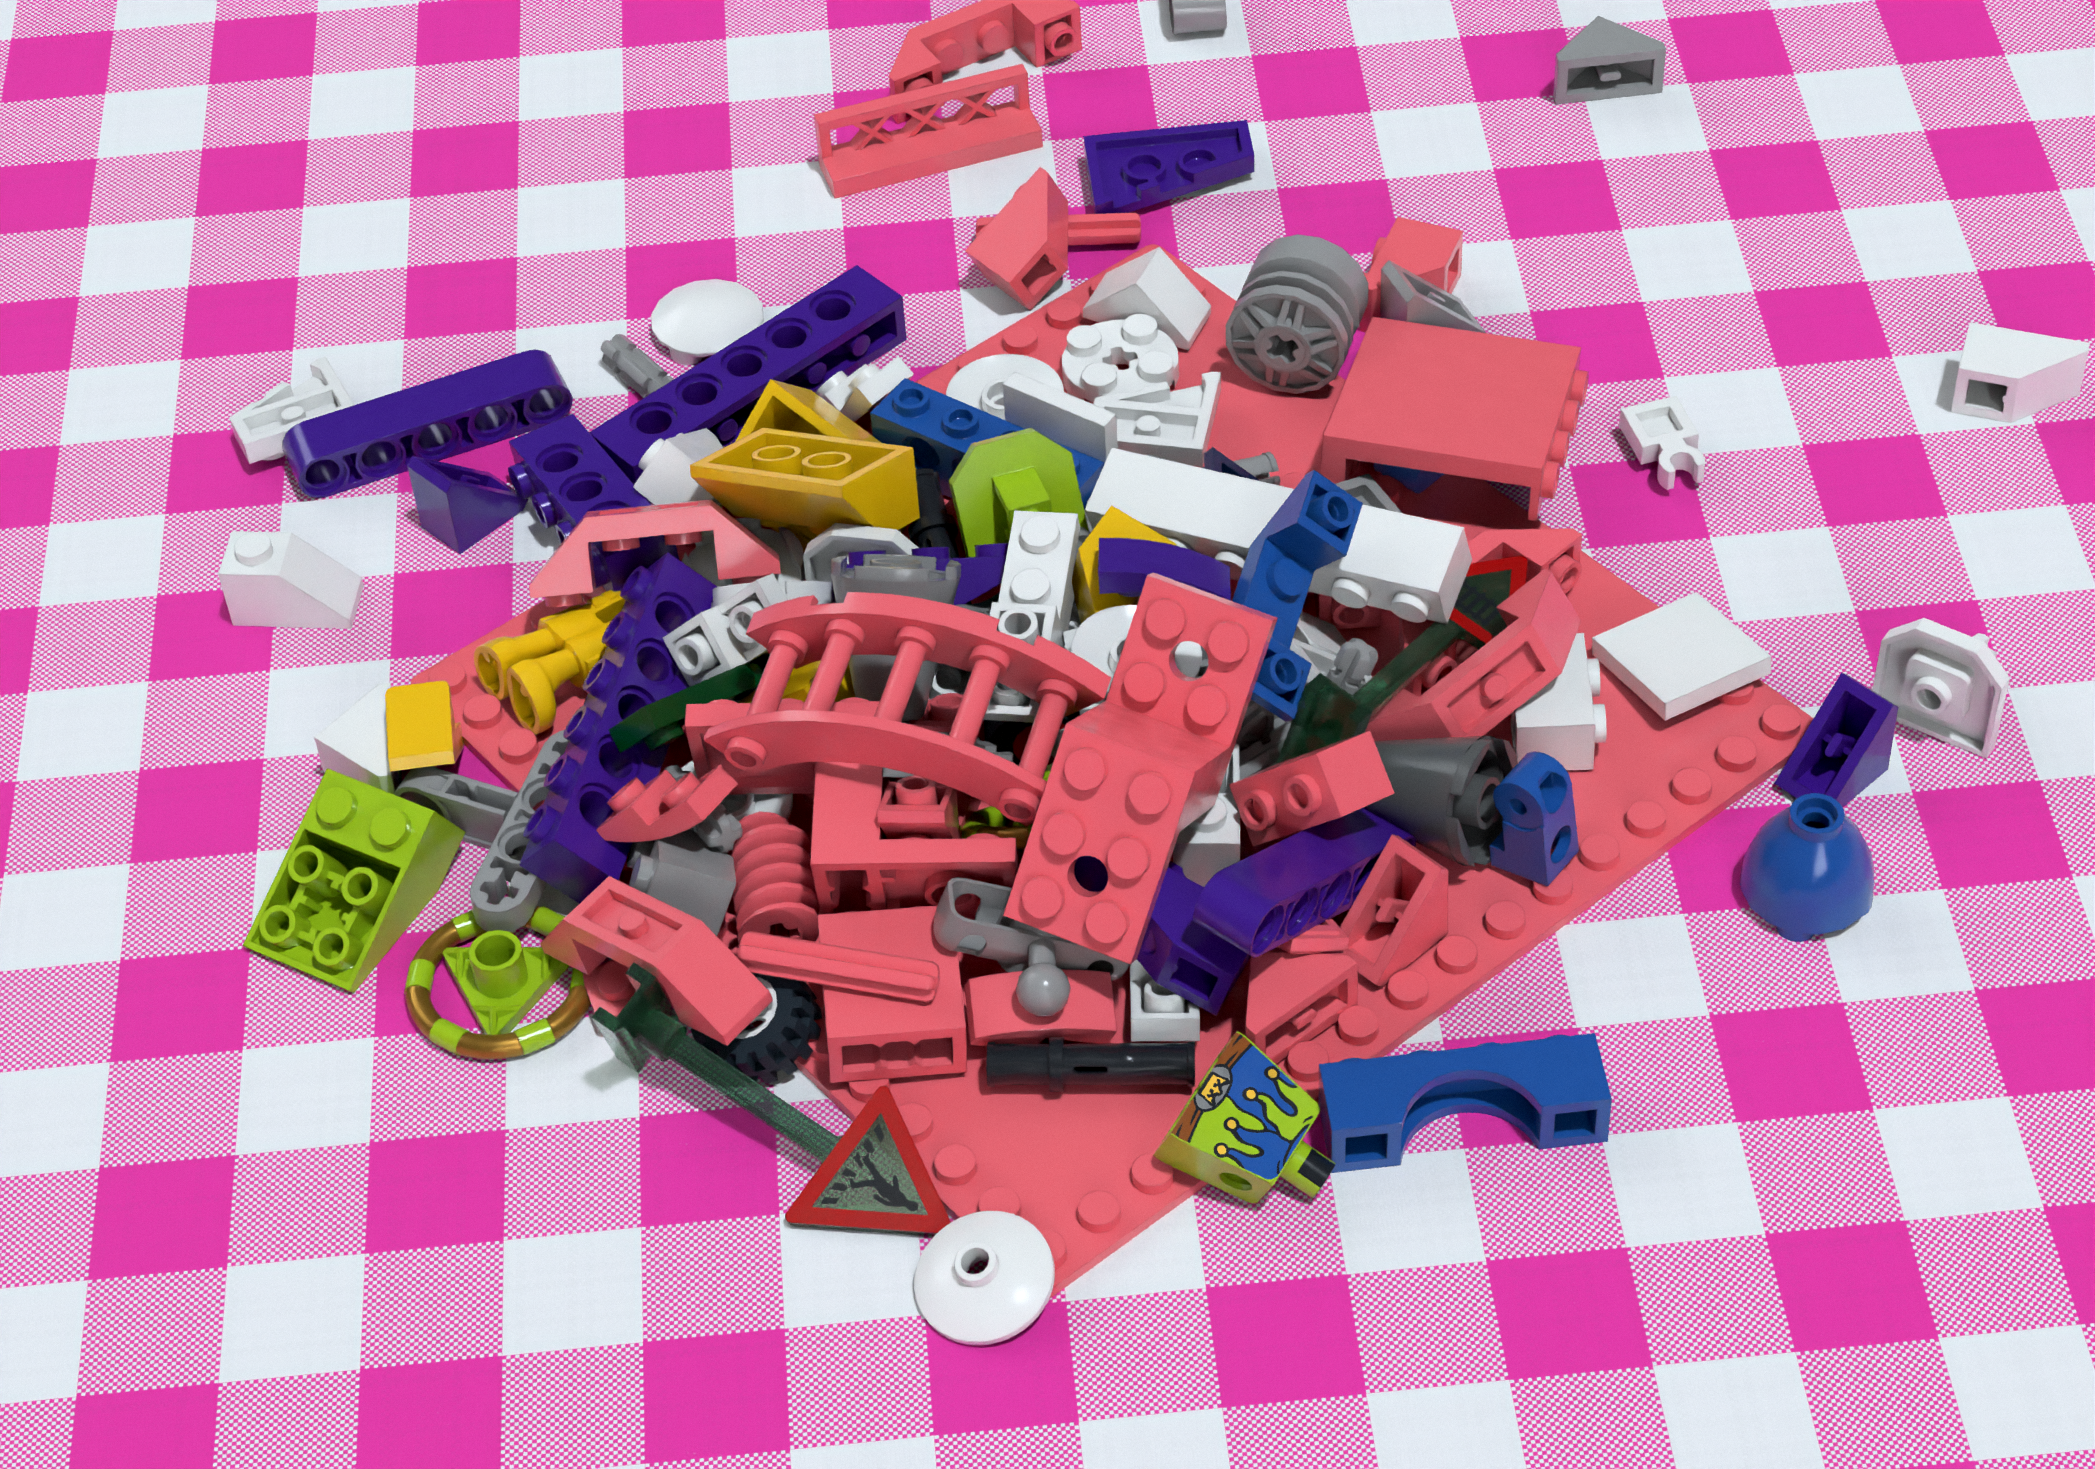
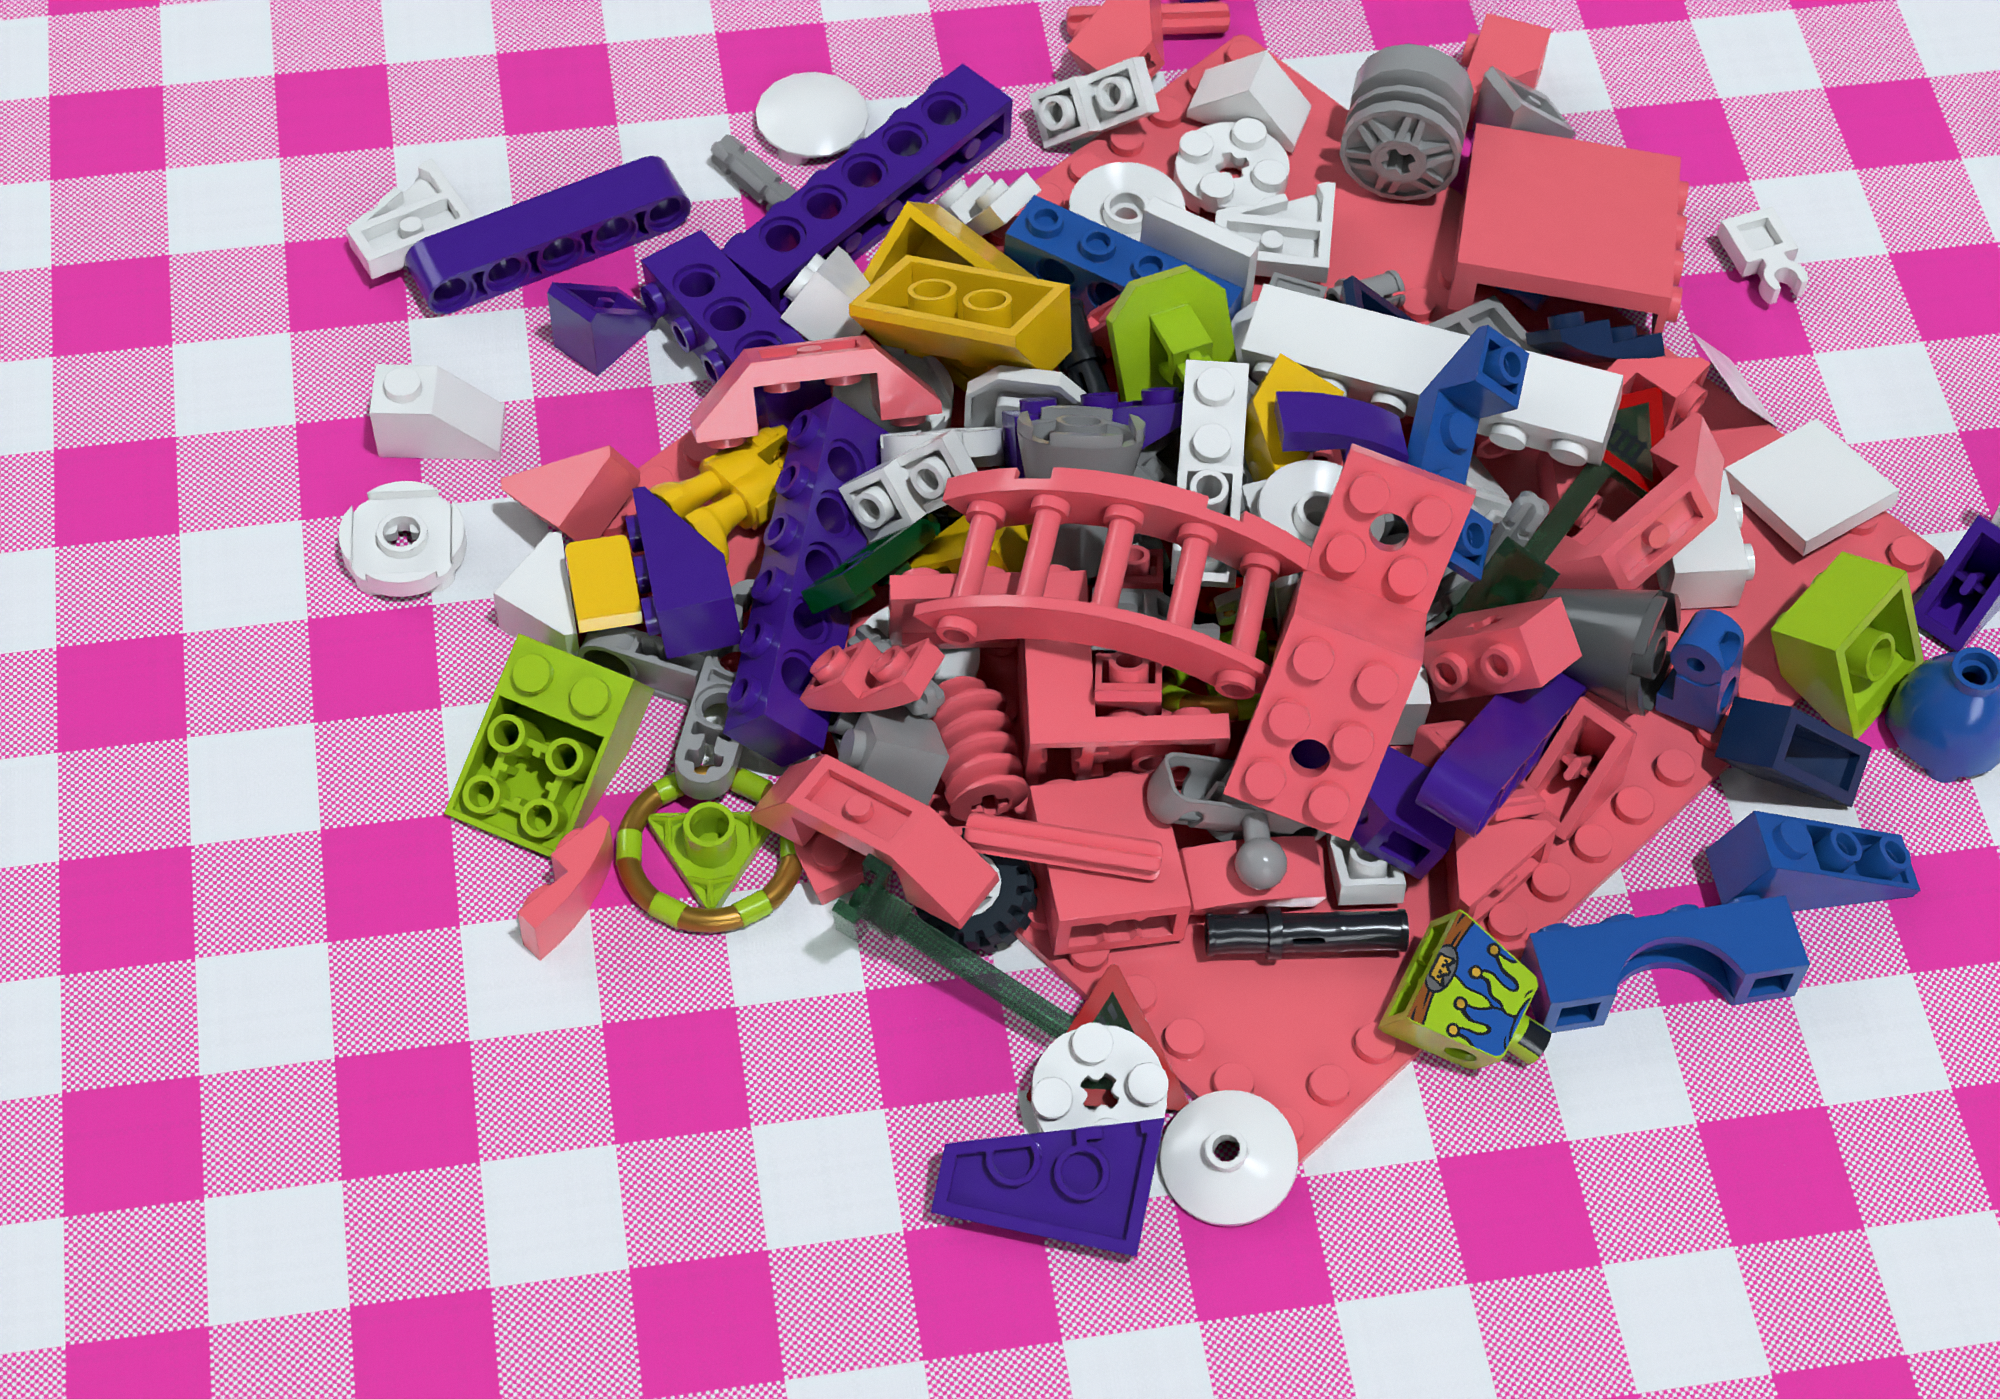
camera: 10 degrees left, 10 degrees up
none -> white plate [339,481,467,597]
none -> coral slope [501,445,640,542]
none -> coral slope [517,815,614,961]
none -> dark purple slope [625,486,741,659]
none -> dark purple wing [931,1118,1165,1257]
none -> white slope [1029,57,1160,149]
none -> white plate [1031,1022,1168,1133]
none -> dark blue slope [1525,311,1665,363]
none -> sticker [1692,333,1777,427]
none -> blue slope [1705,811,1921,912]
none -> dark blue slope [1714,697,1872,808]
none -> lime slope [1770,551,1924,740]

